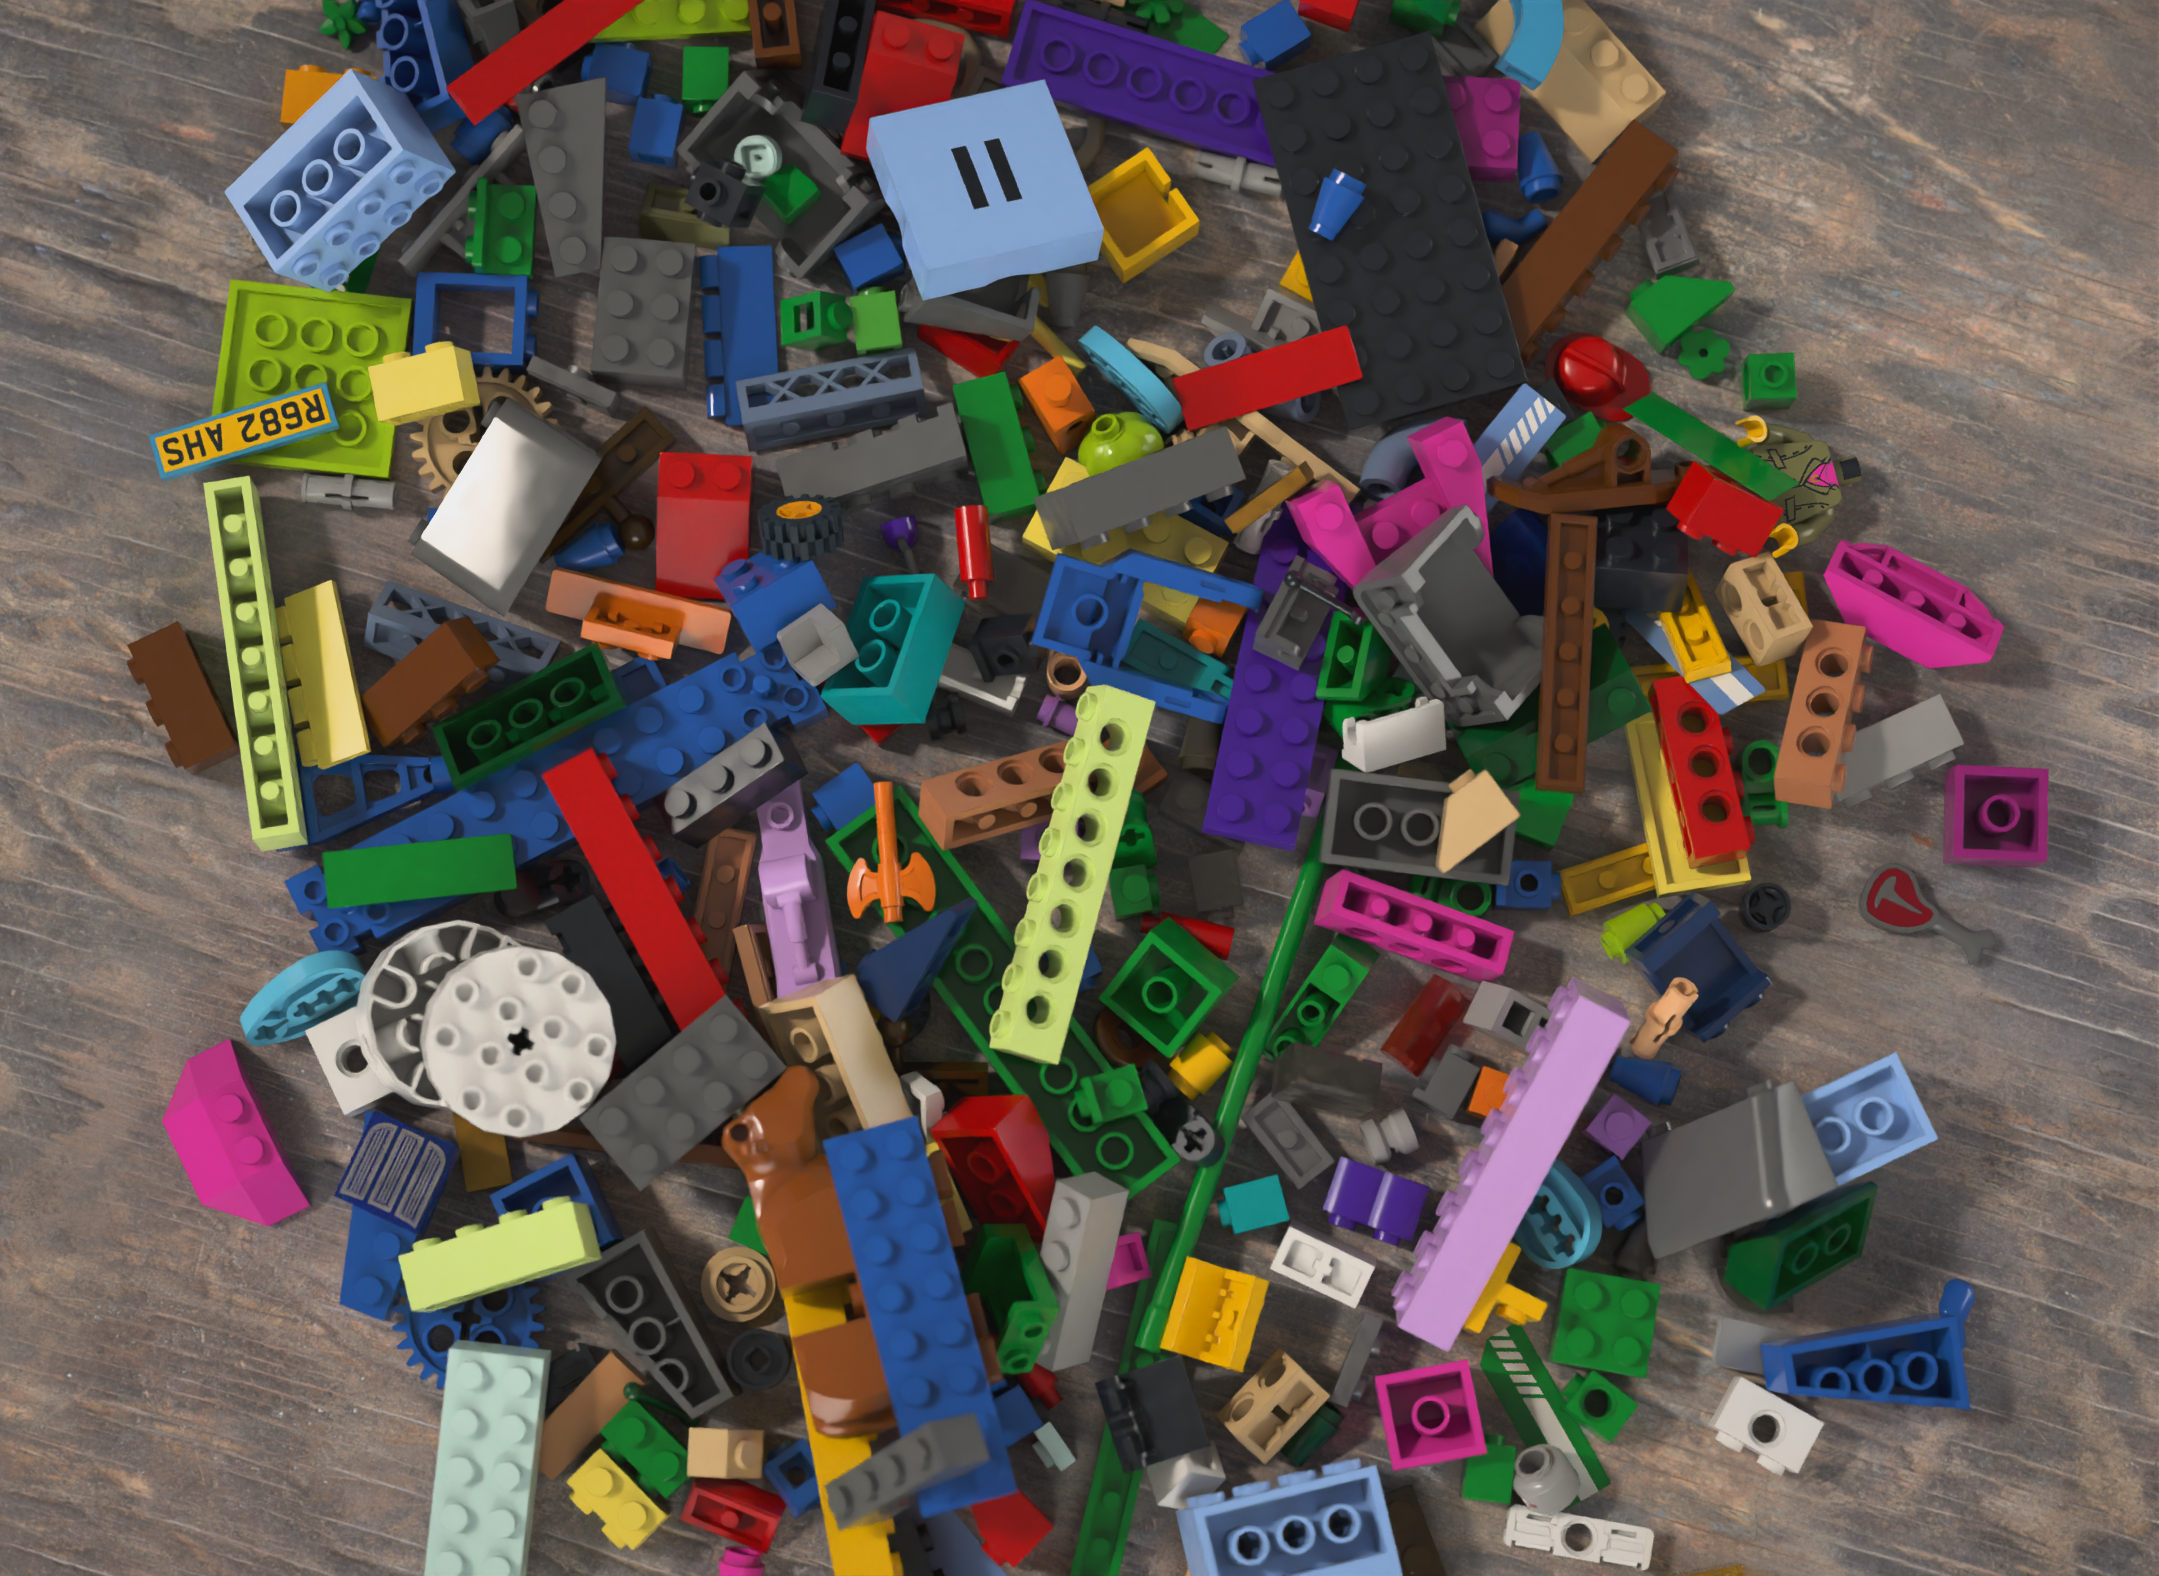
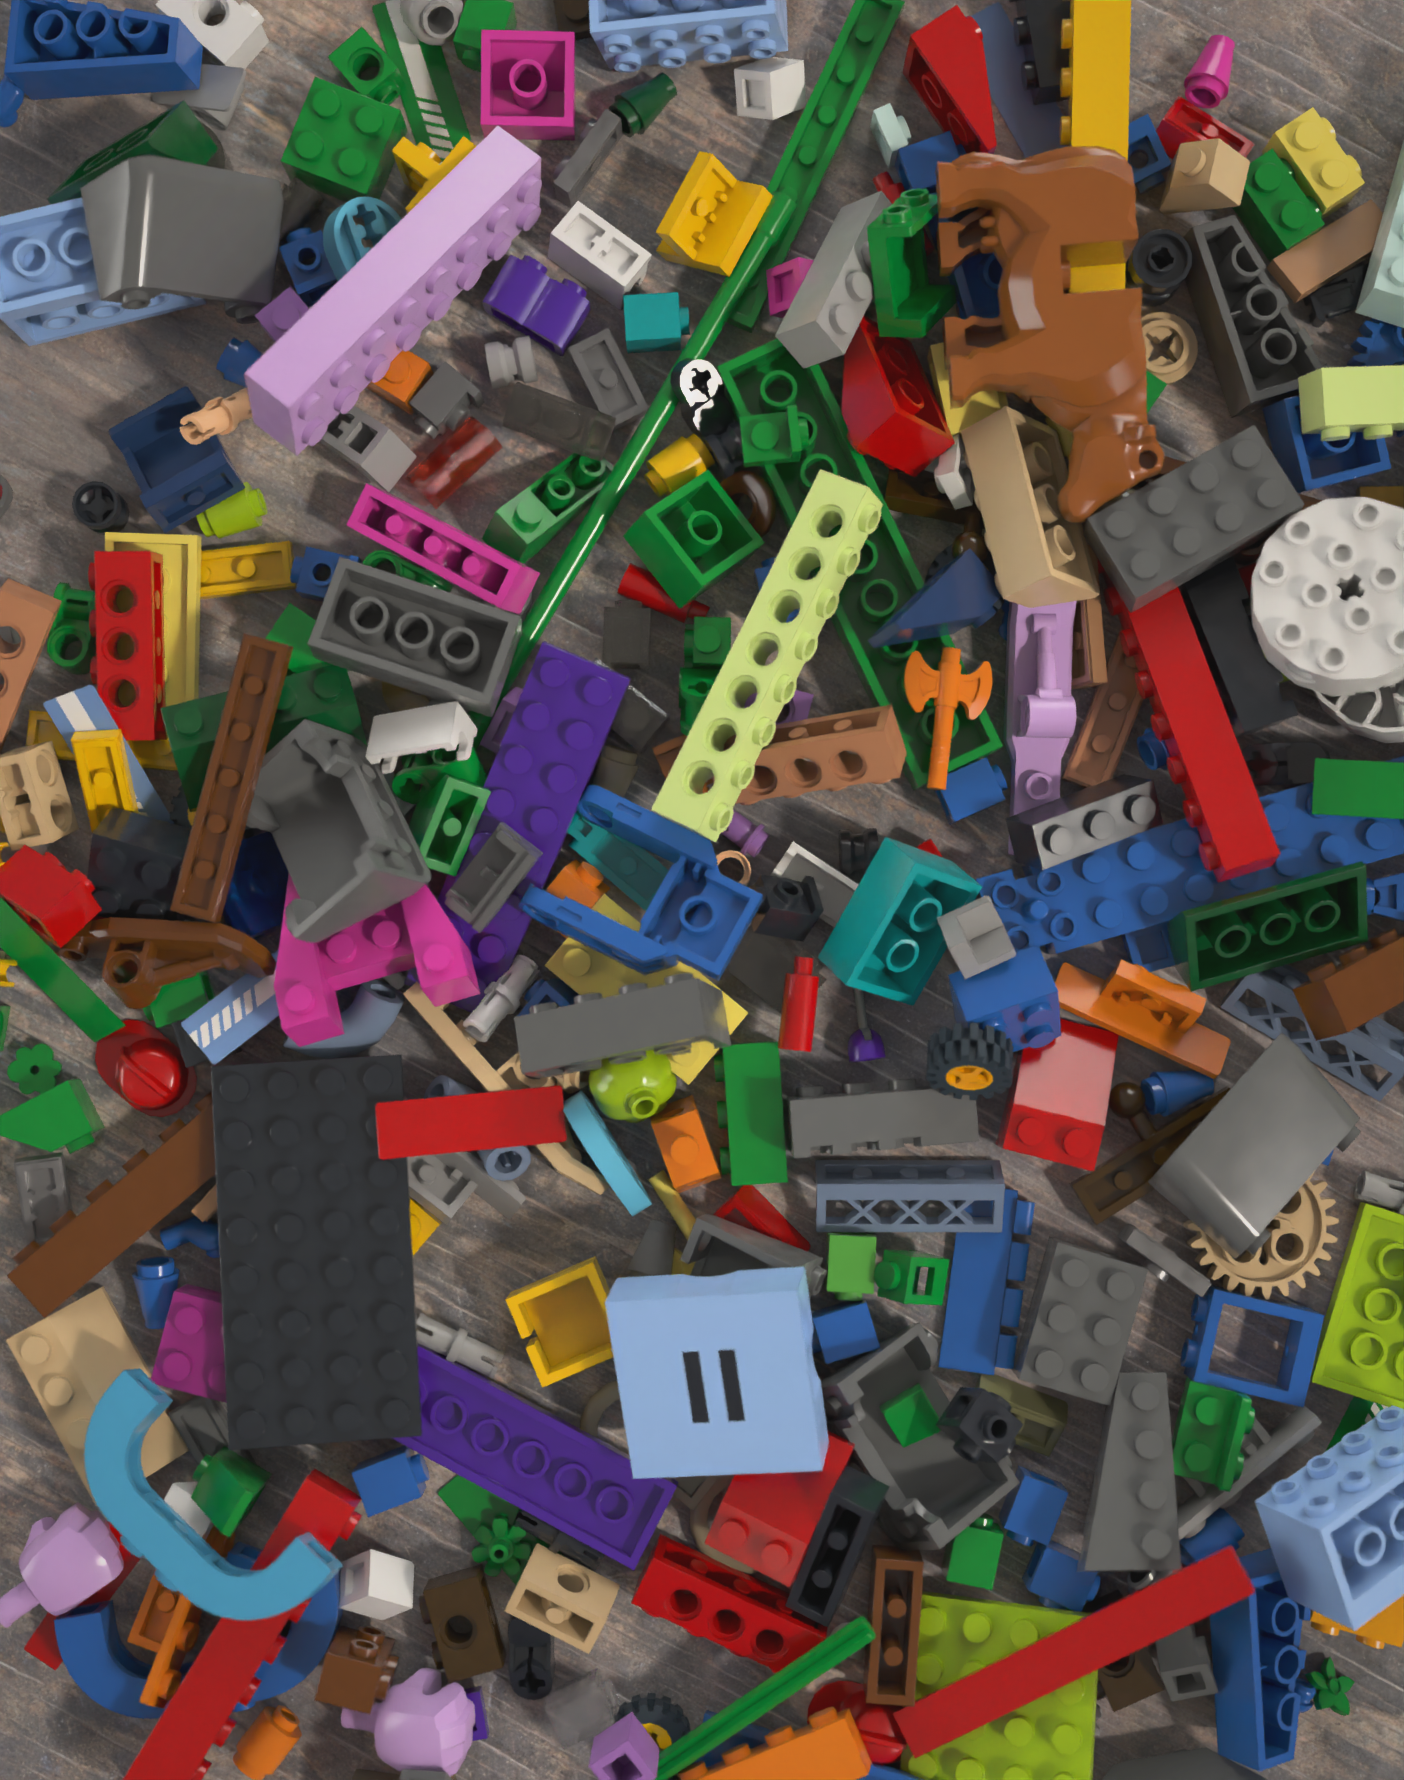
camera: 165 degrees left, 5 degrees up
light yellow brick [368,341,481,426] -> none
dark green hinge [623,1382,701,1428] -> none
light aqua tile [734,135,782,181] -> none
blue plate [823,1116,1017,1518] -> none
dark grey arch [824,1413,990,1531] -> none
black hinge [1095,1354,1211,1474] -> none
tan brick [1216,1347,1330,1465] -> none
pearl gold tile [1224,461,1315,534] -> none
black hinge [1284,570,1368,626] -> none
blue cone [1308,168,1366,241] -> none
tan slope [1436,769,1521,873] -> none

